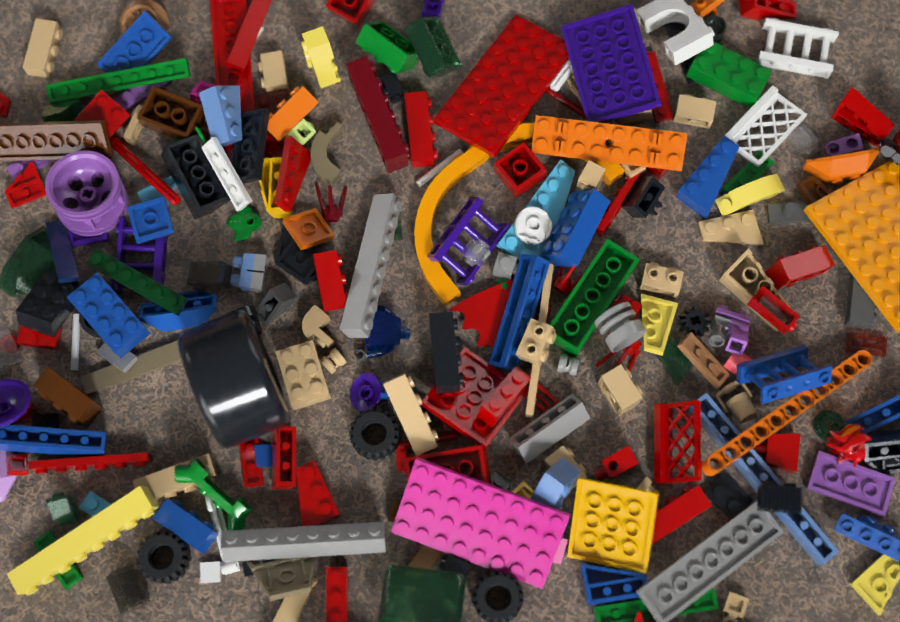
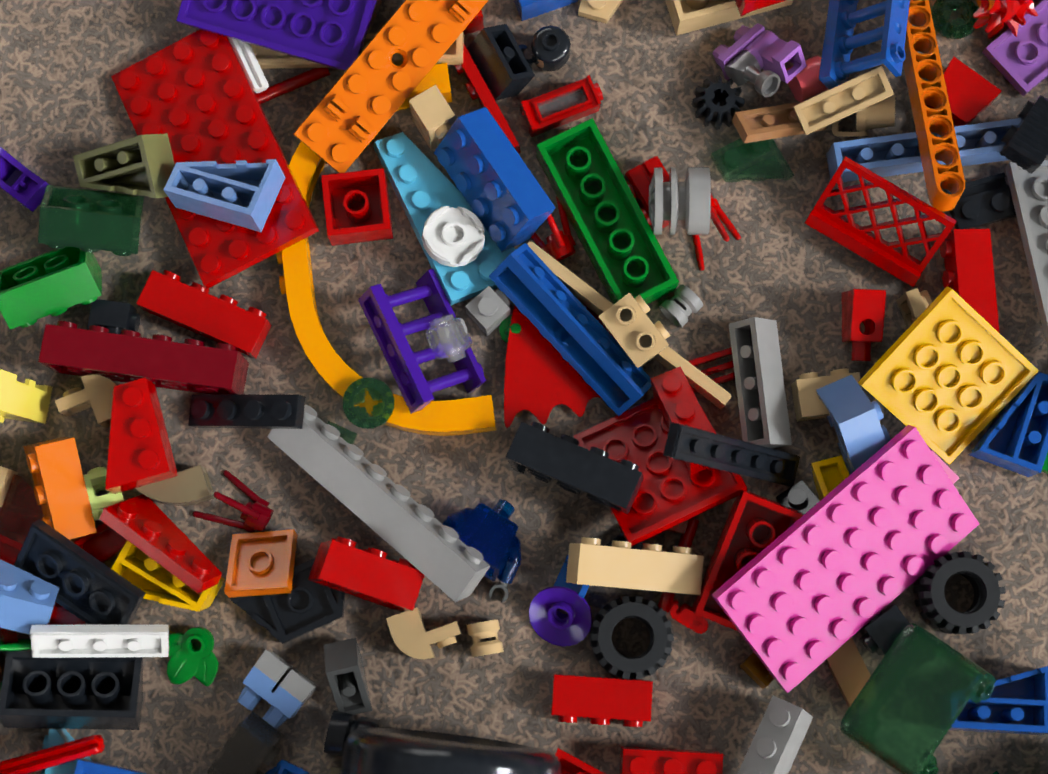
camera: 65 degrees left, 5 degrees up
tan brick [275,340,332,410] -> none
white bar [416,149,463,187] -> none
tan brick [598,365,643,416] -> none
tan brick [639,262,684,298] -> none
light yellow wing [640,294,678,356] -> none
none -> tan brick [55,374,117,428]
none -> olive wedge [73,133,175,198]
none -> red wedge [105,377,178,494]
none -> medium blue wedge [164,159,286,232]
none -> black plate [188,394,306,429]
none -> clear green gear [343,378,395,429]
none -> red window [520,75,603,137]
none -> black head [531,26,571,71]
none -> red brick [551,674,653,727]
none -> black tile [663,422,800,487]
none -> tan plate [793,66,894,136]

